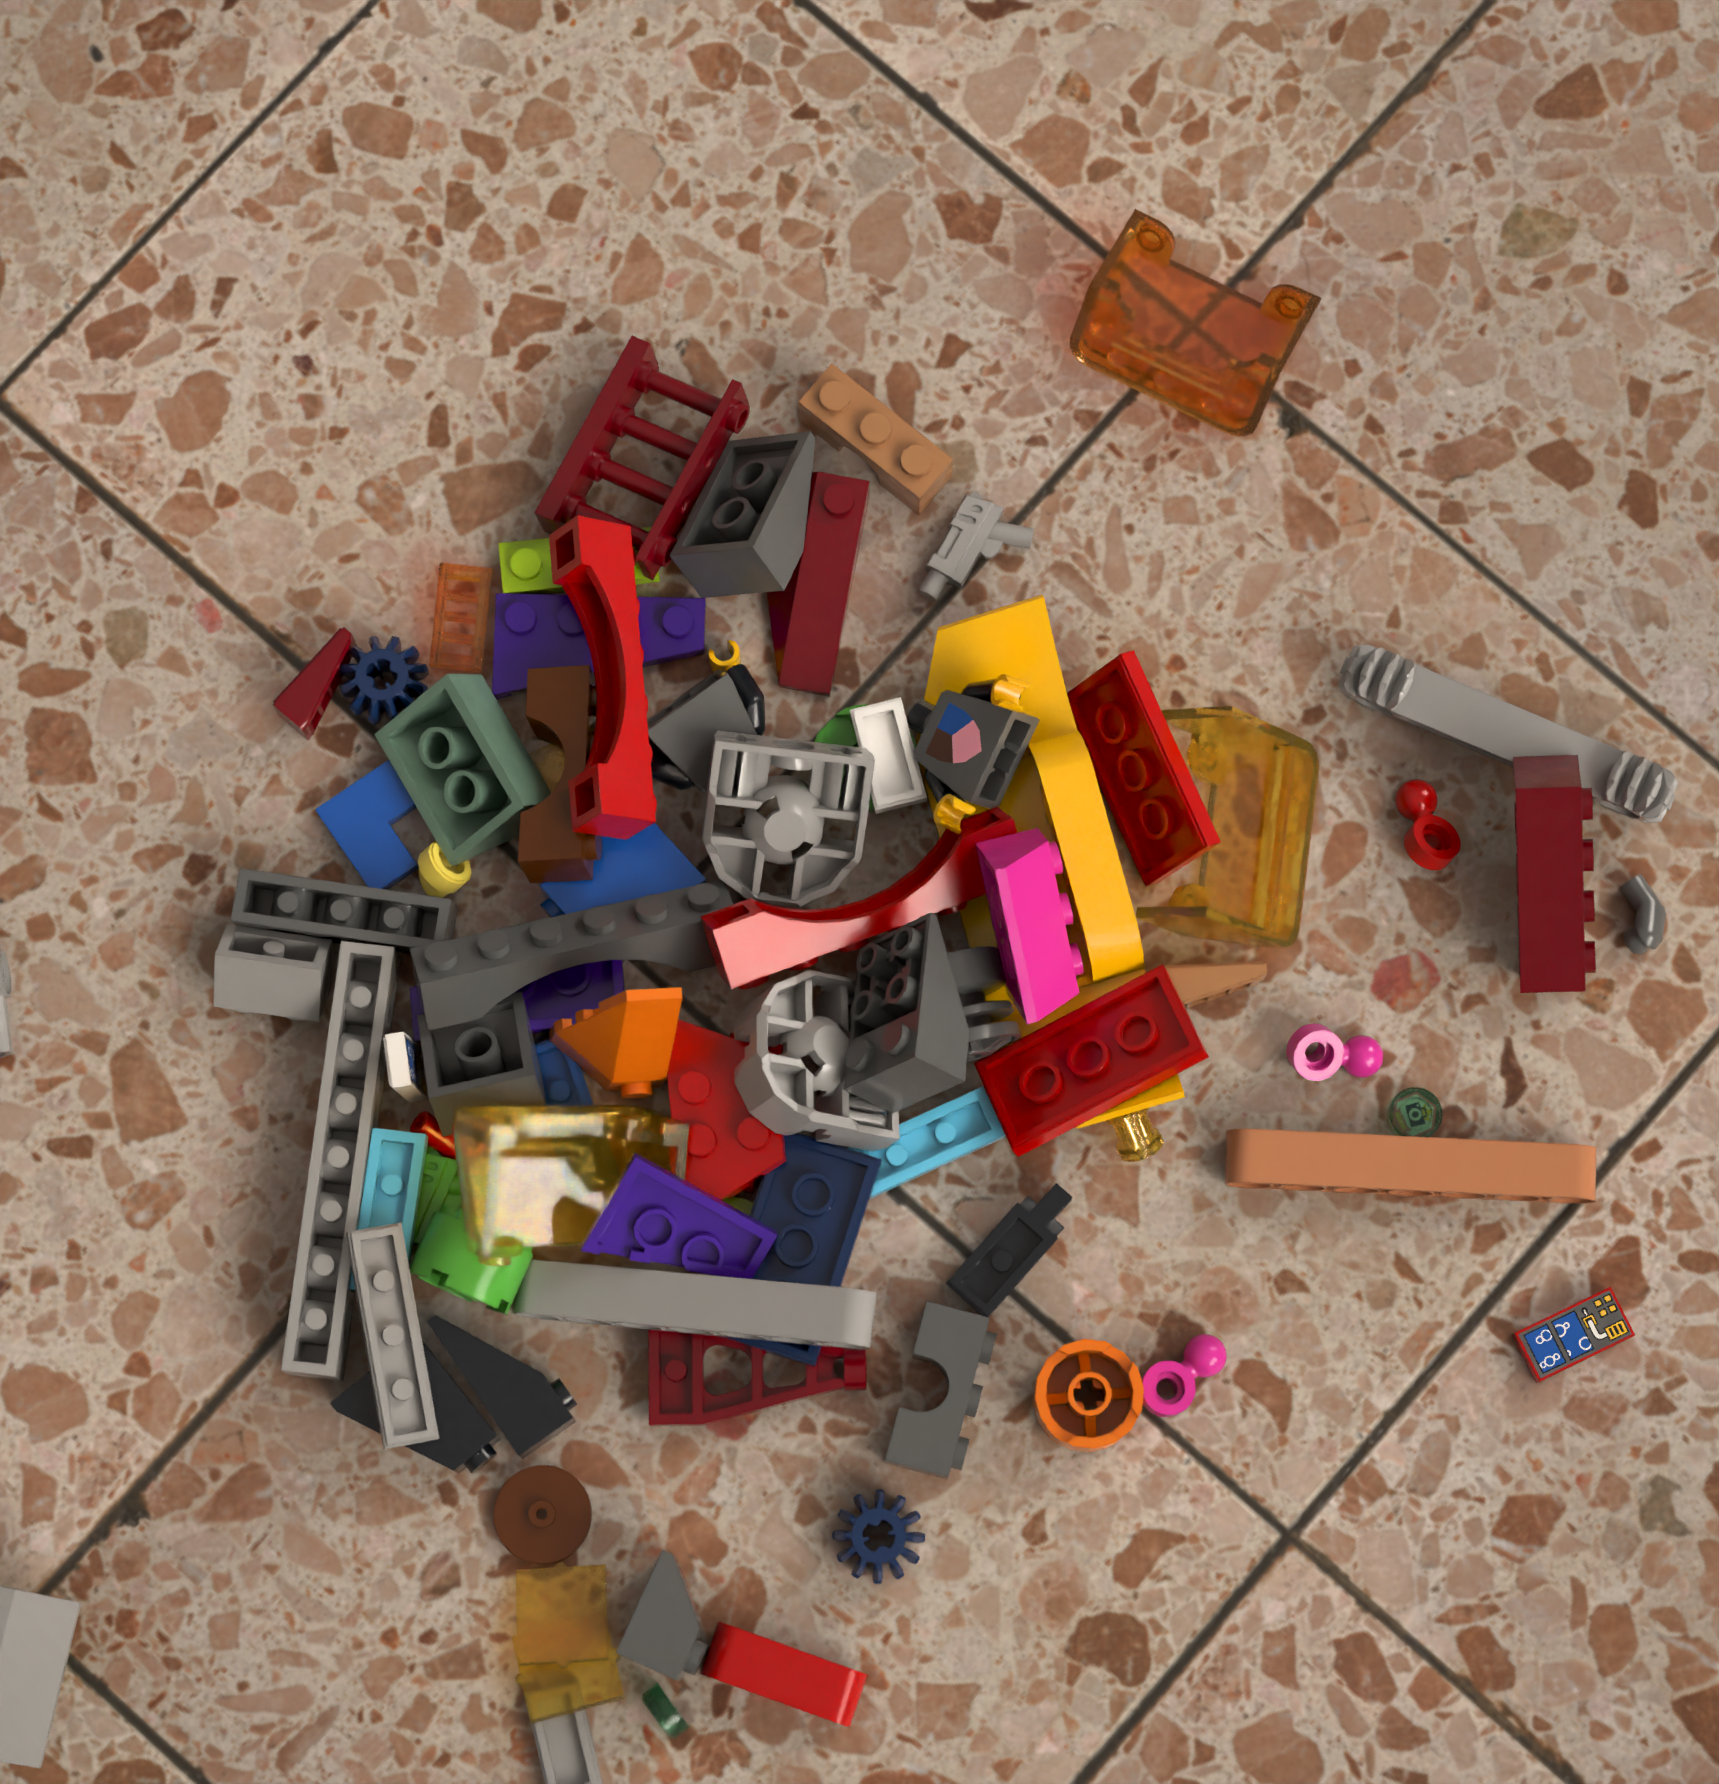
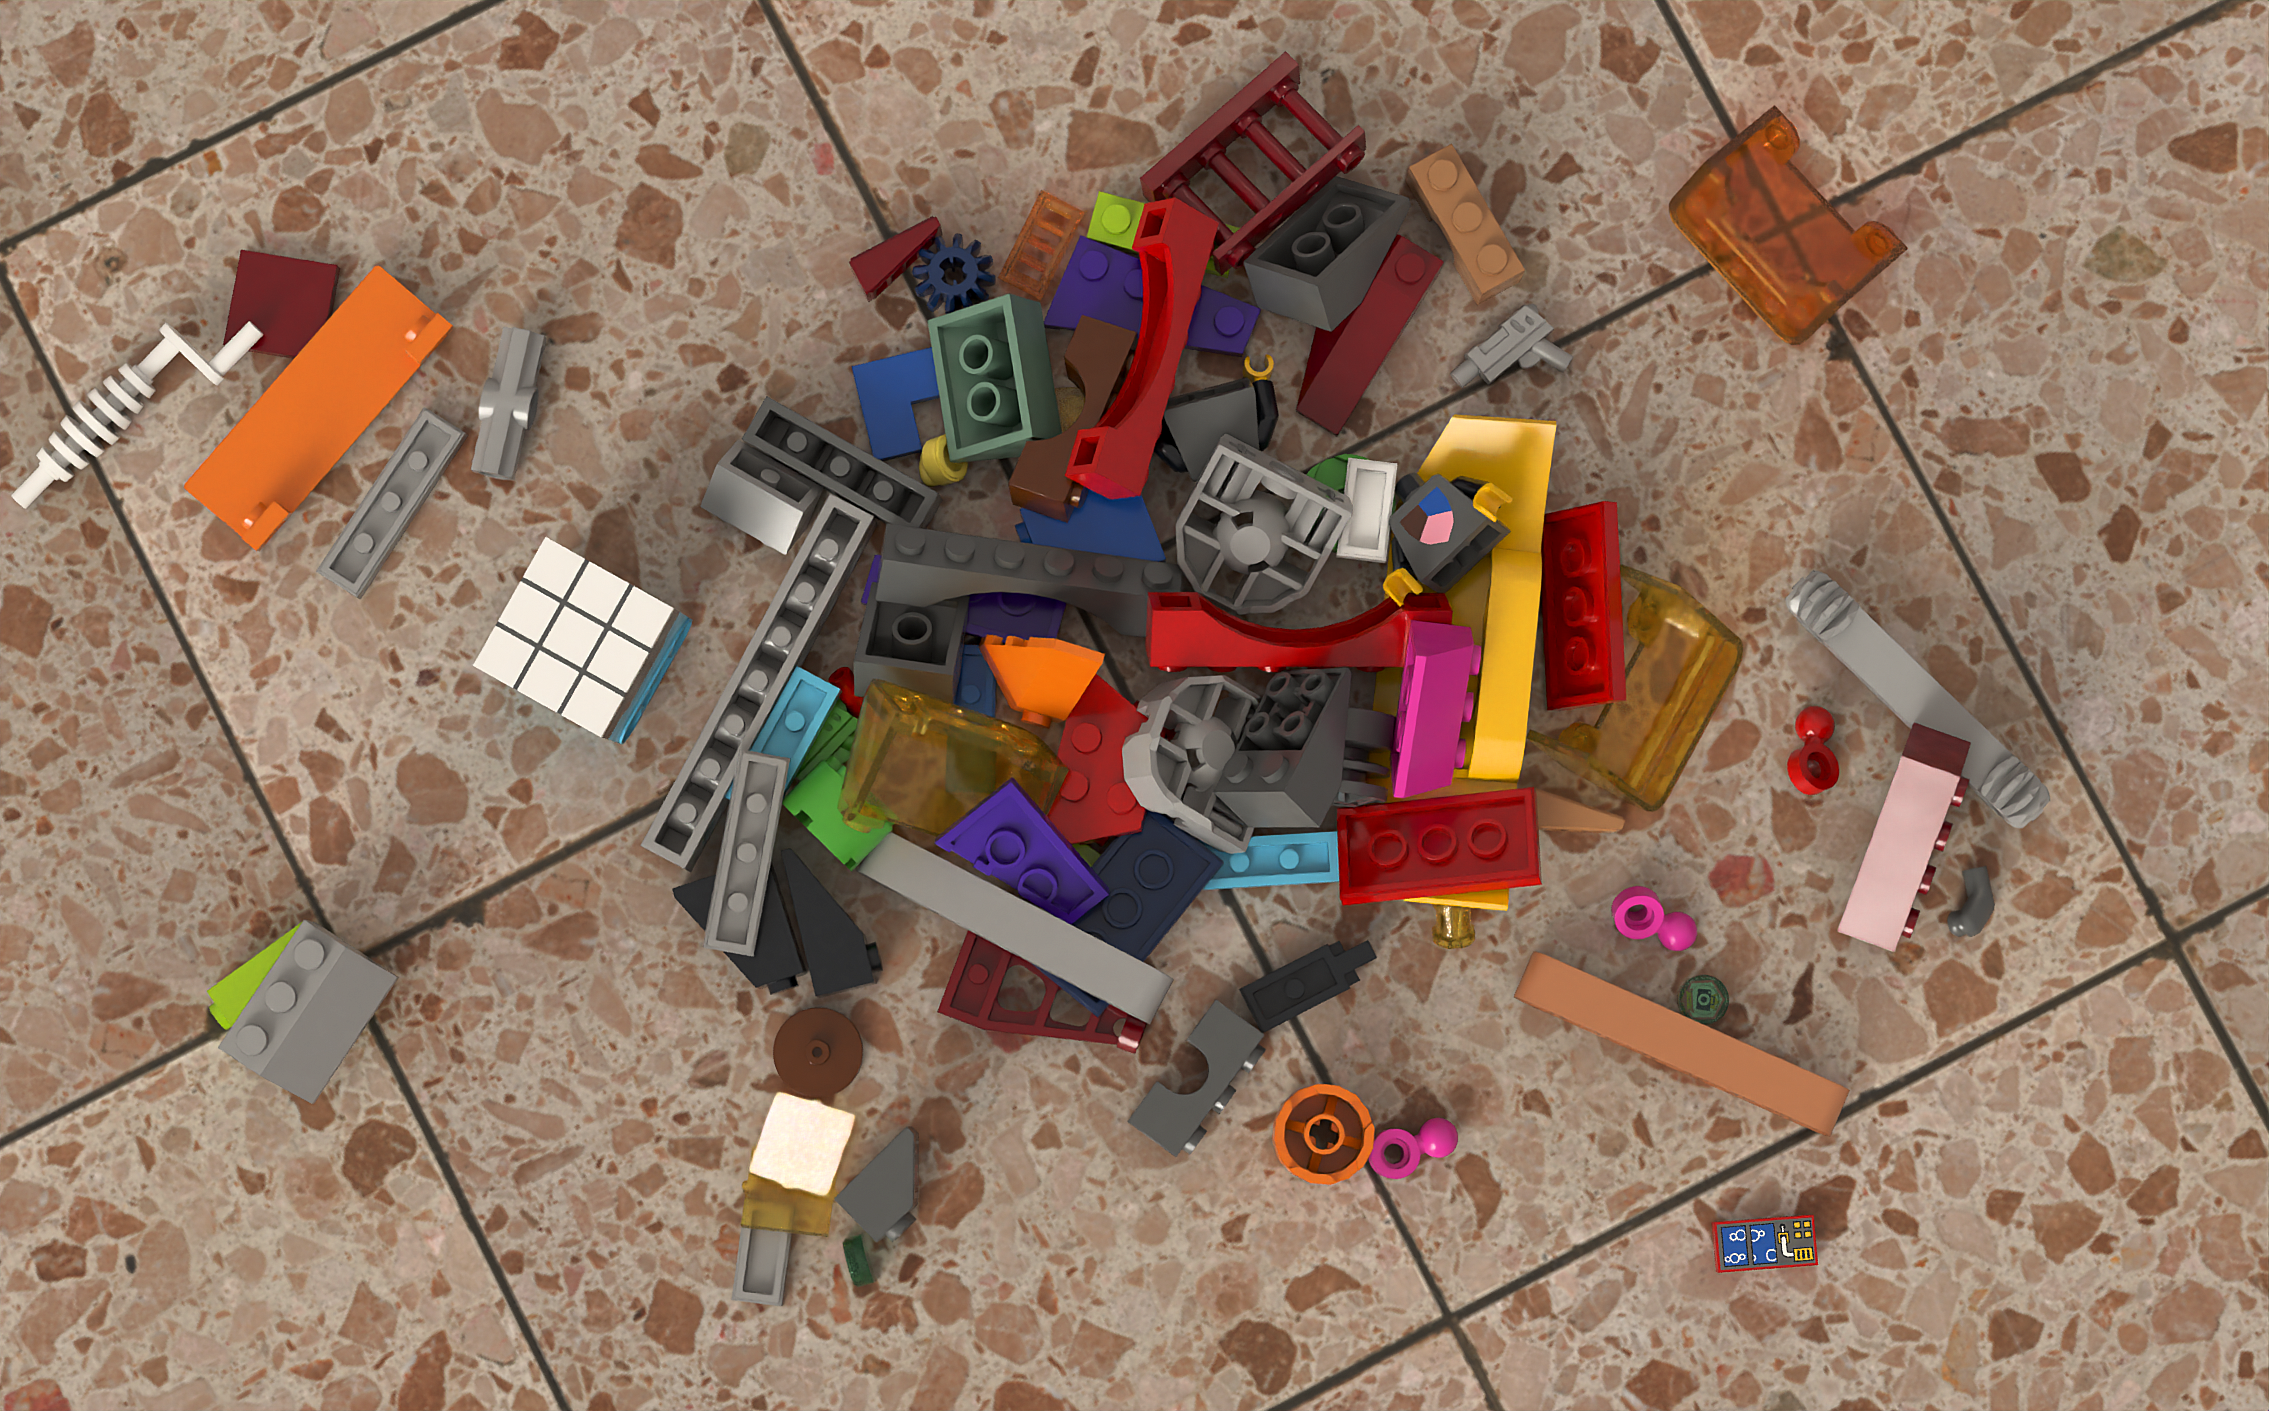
camera: 20 degrees right, 5 degrees up
white tile [383,1031,428,1102] -> none
red beam [700,1621,868,1728] -> none
dark blue gear [832,1489,925,1584] -> none
none -> white piece [473,537,692,744]

